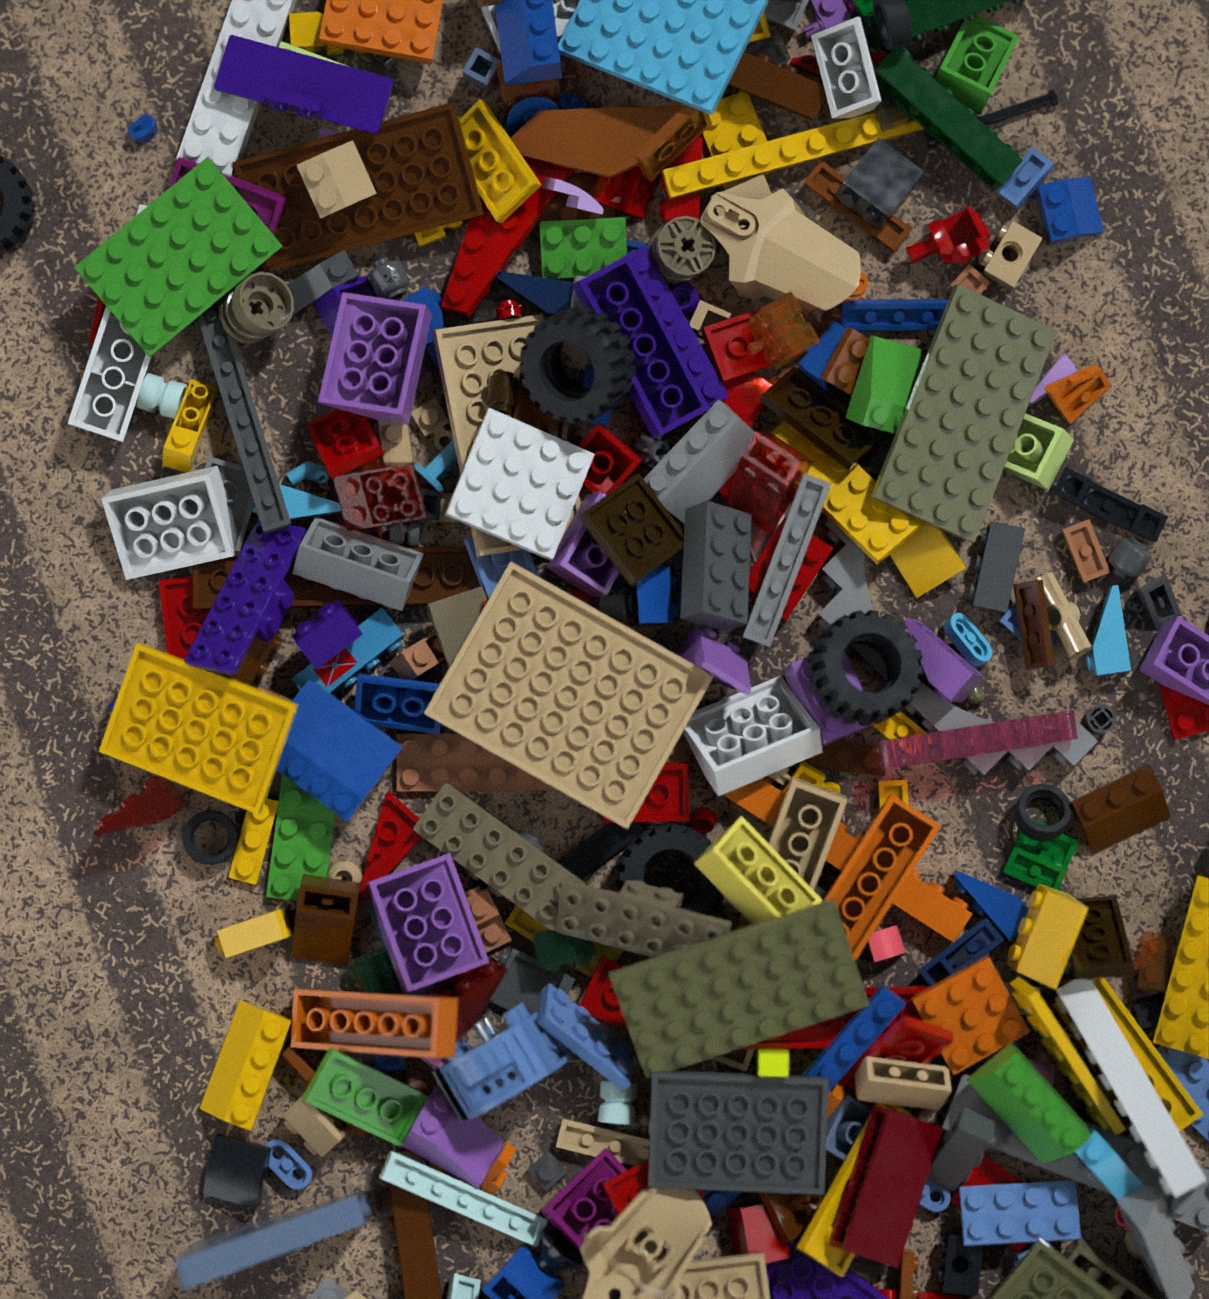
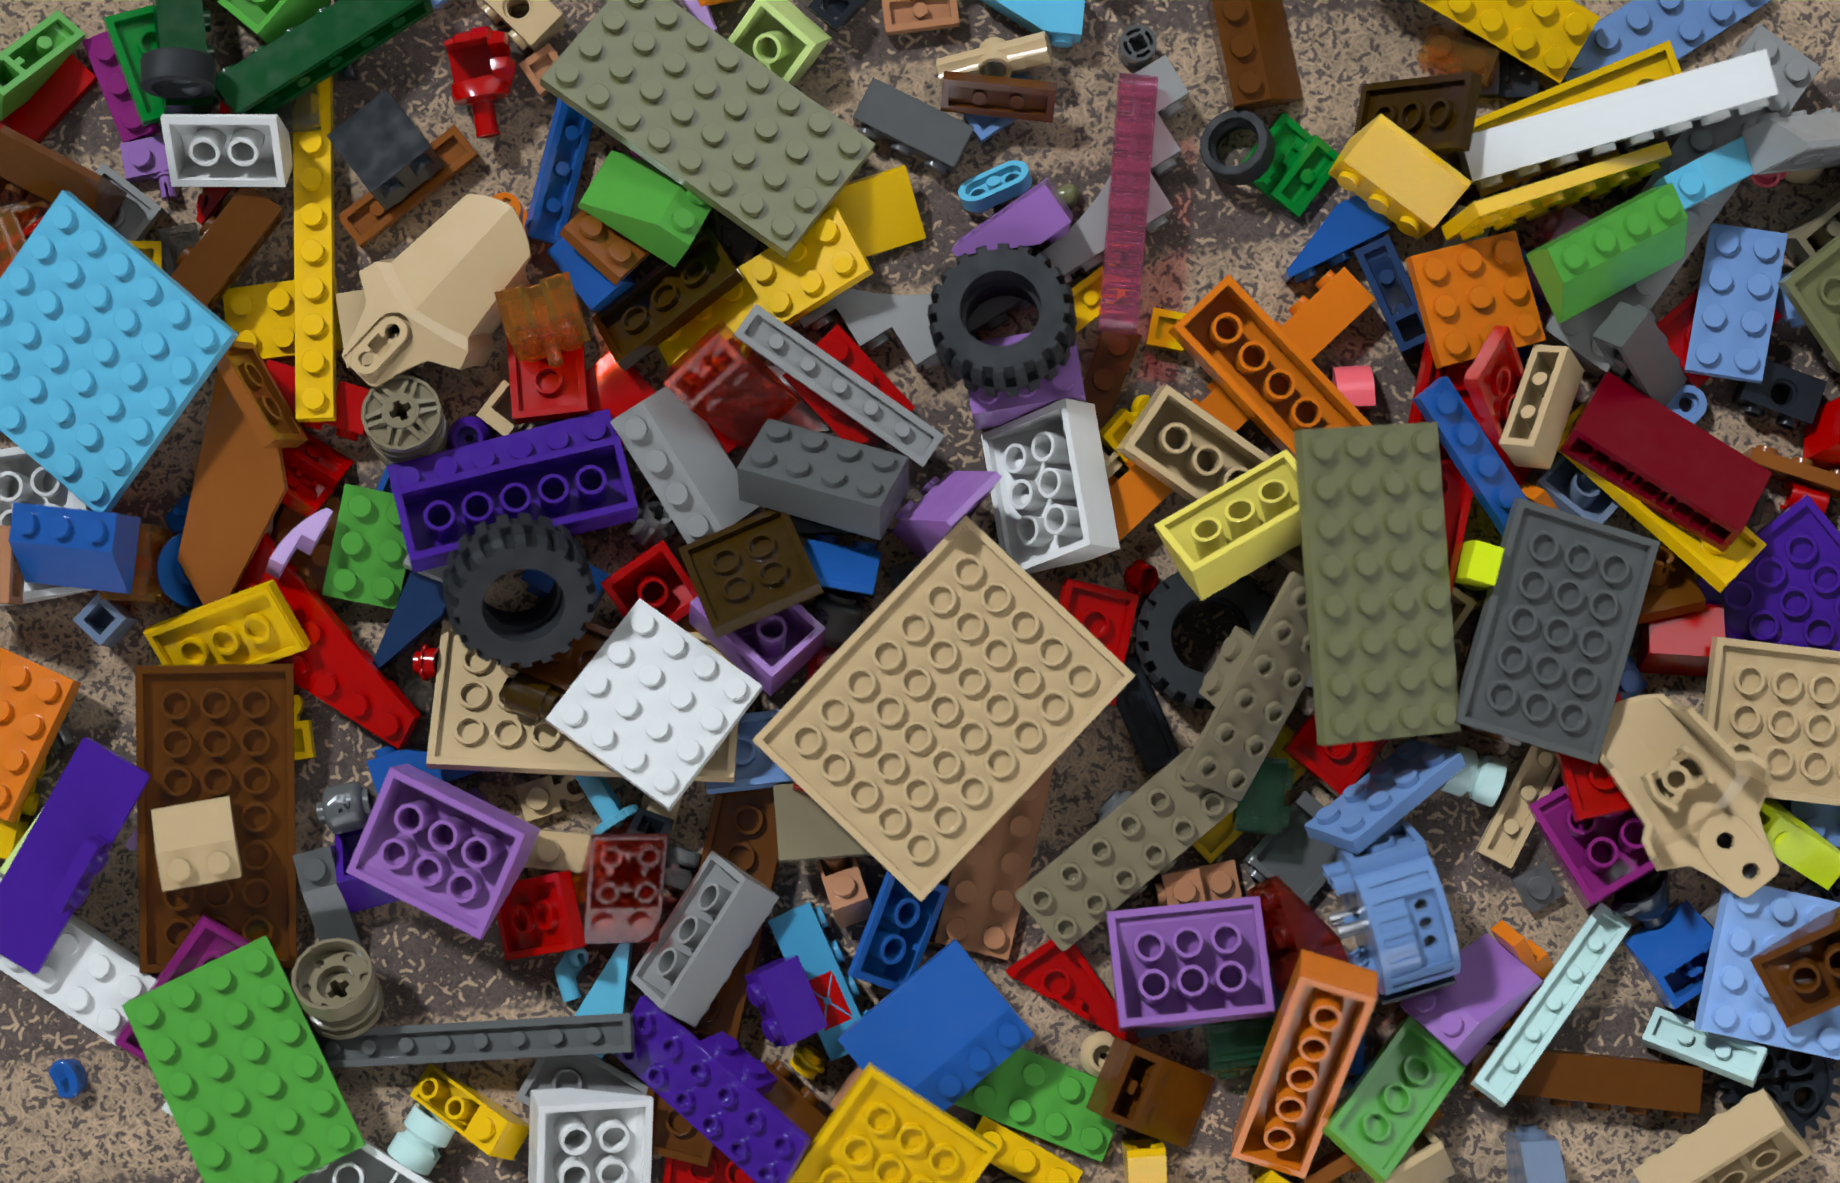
camera: 75 degrees left, 0 degrees up
none -> yellow plate [789,1045,825,1080]

